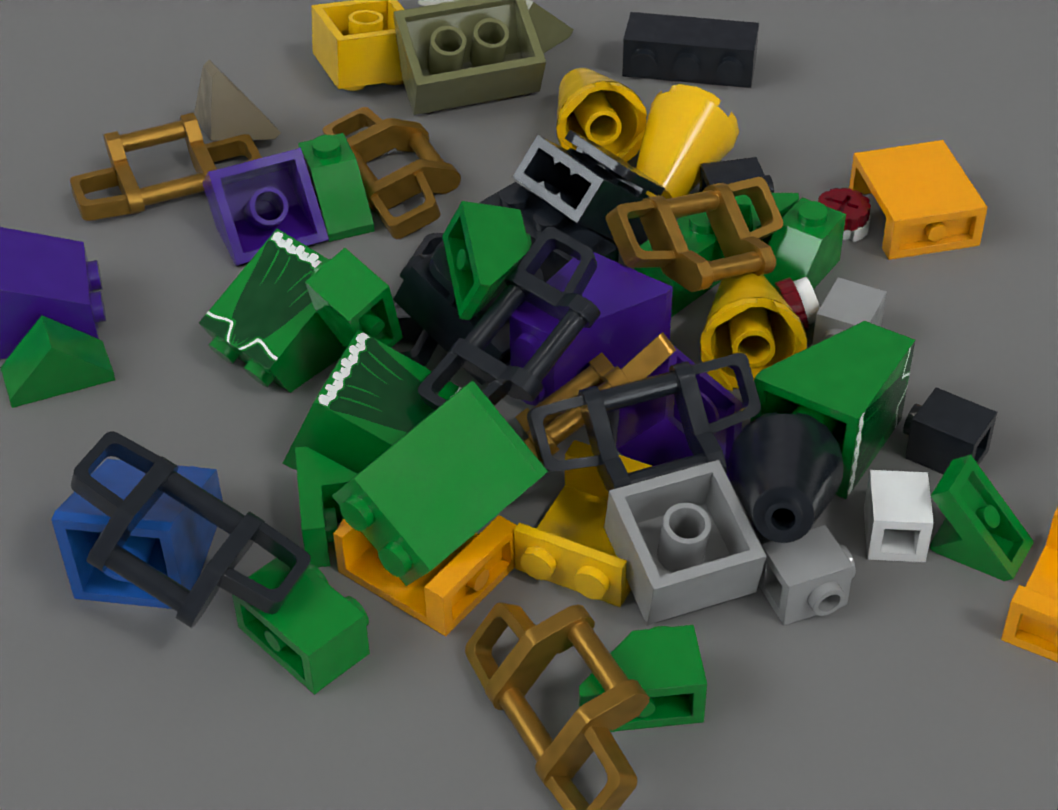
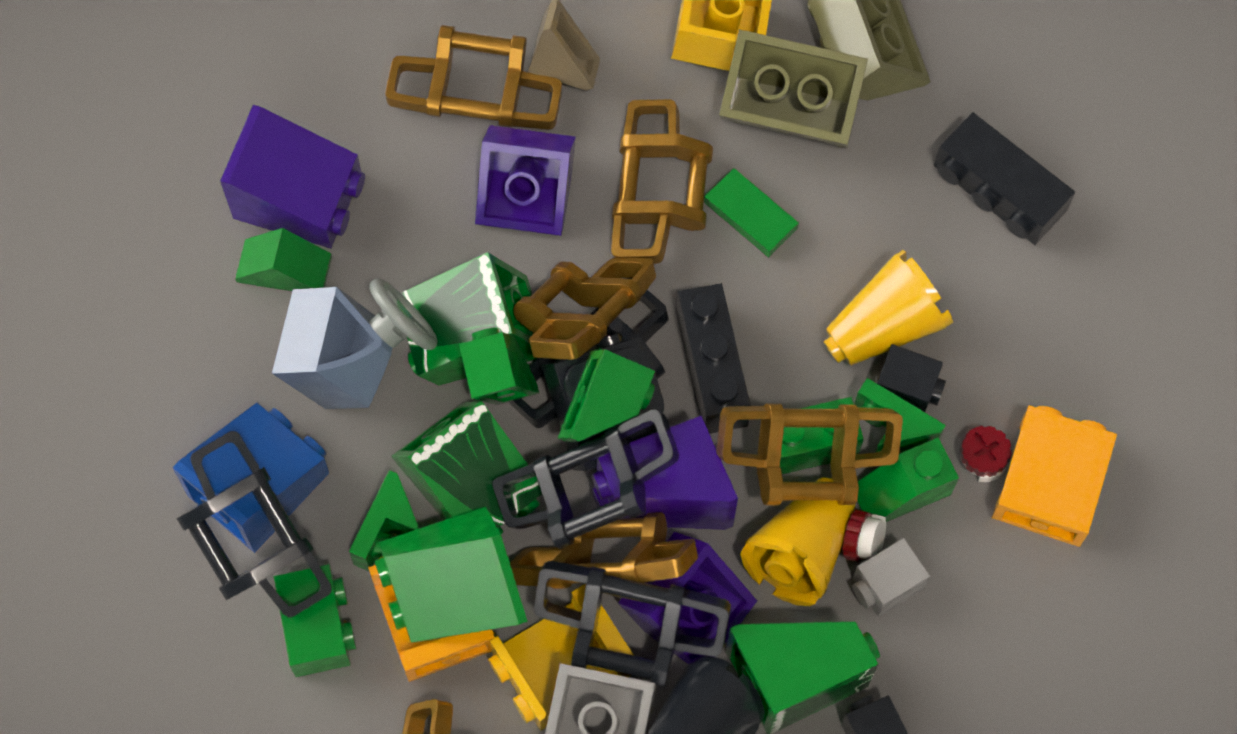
camera: 30 degrees right, 25 degrees up
green slope [298,133,375,242] -> none
black brick [512,130,665,246] -> none
yellow cone [556,68,647,162] -> none
none -> sand blue piece [272,278,438,409]
none -> pearl gold bar [513,257,656,360]
none -> green tile [704,168,799,258]

